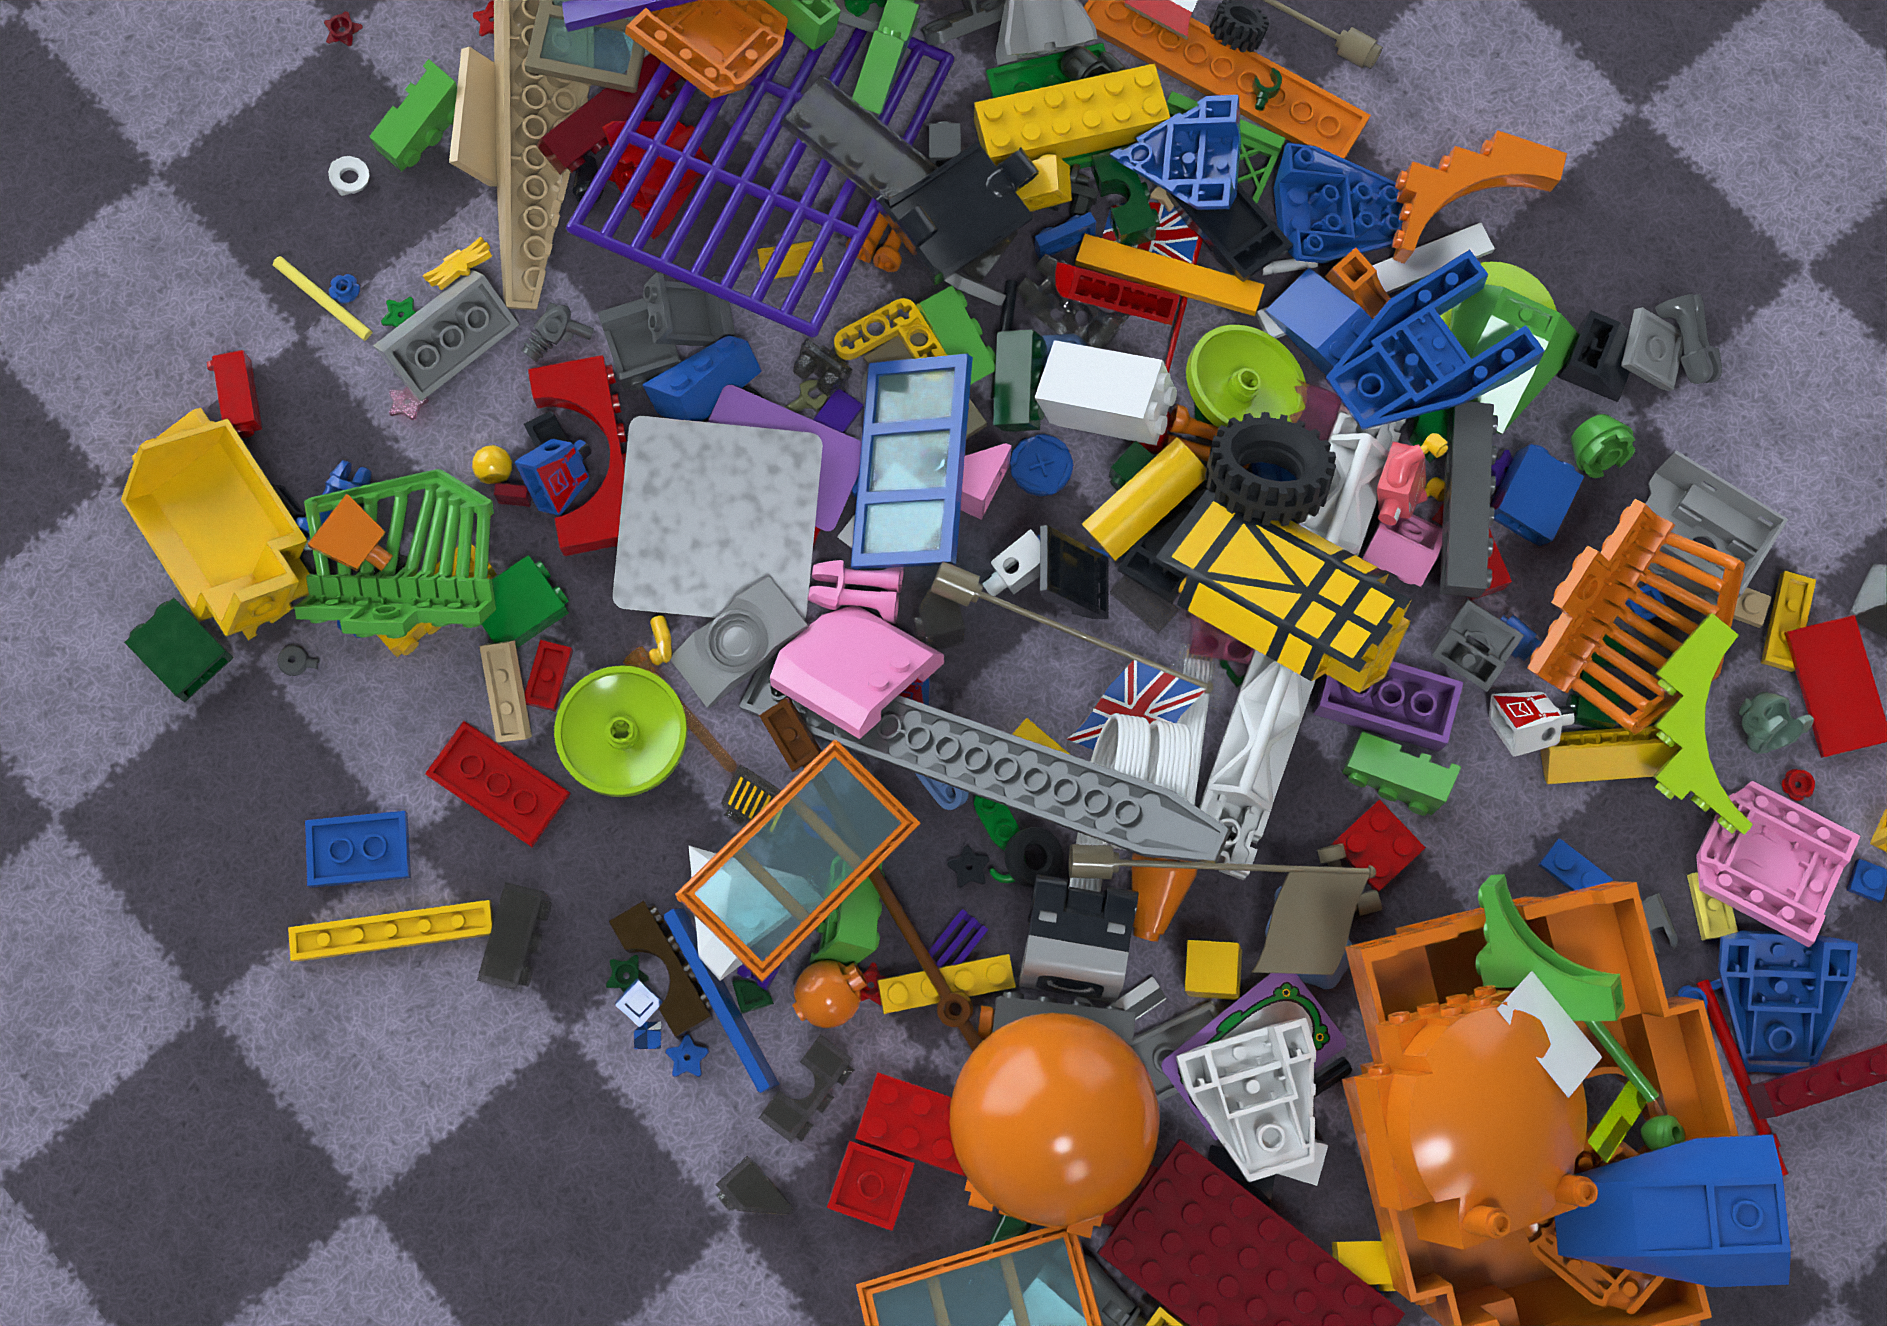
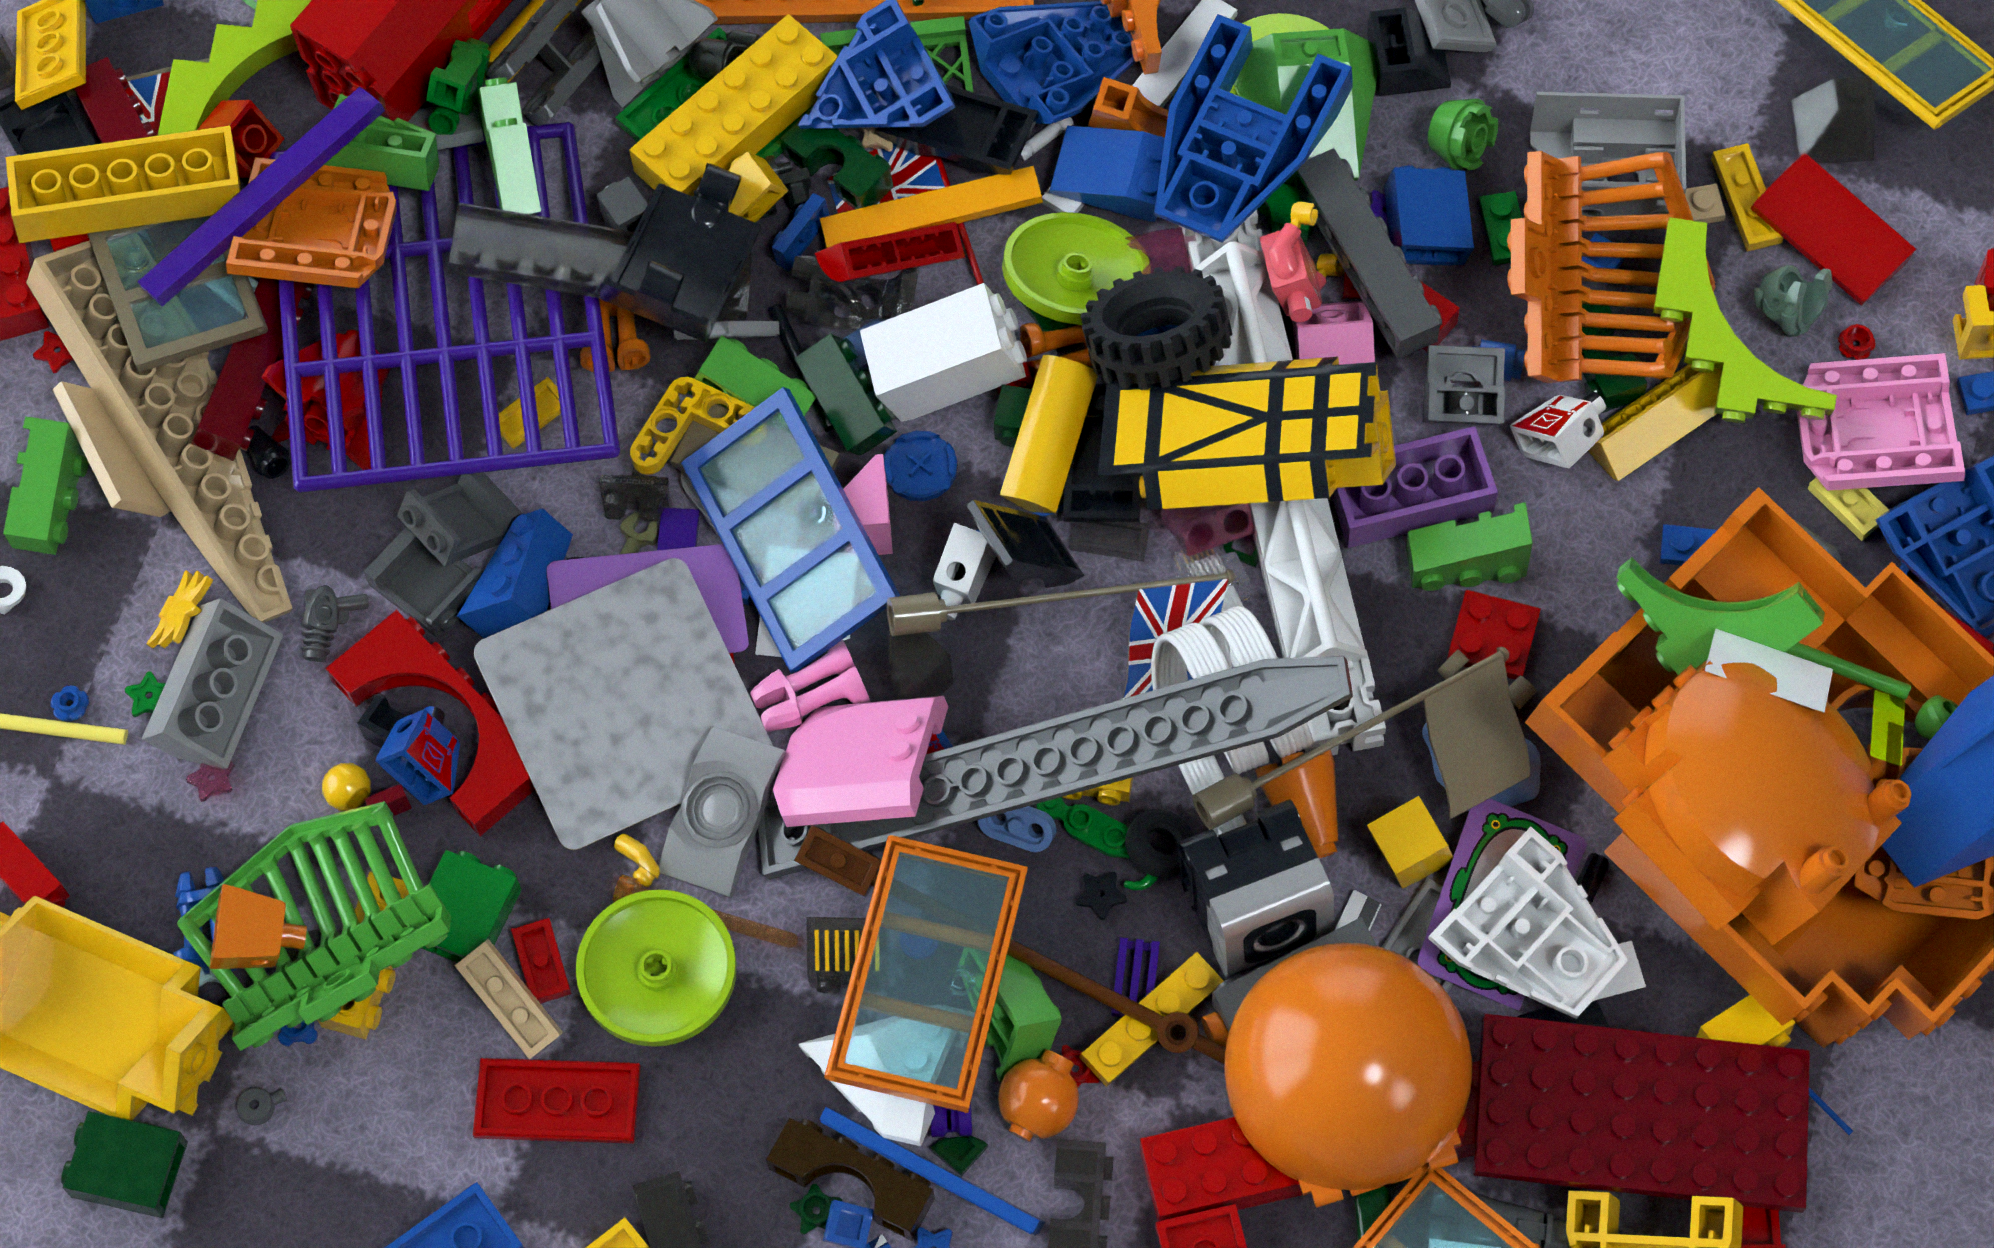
camera: 25 degrees left, 10 degrees down
none -> green plate [1478,191,1522,265]

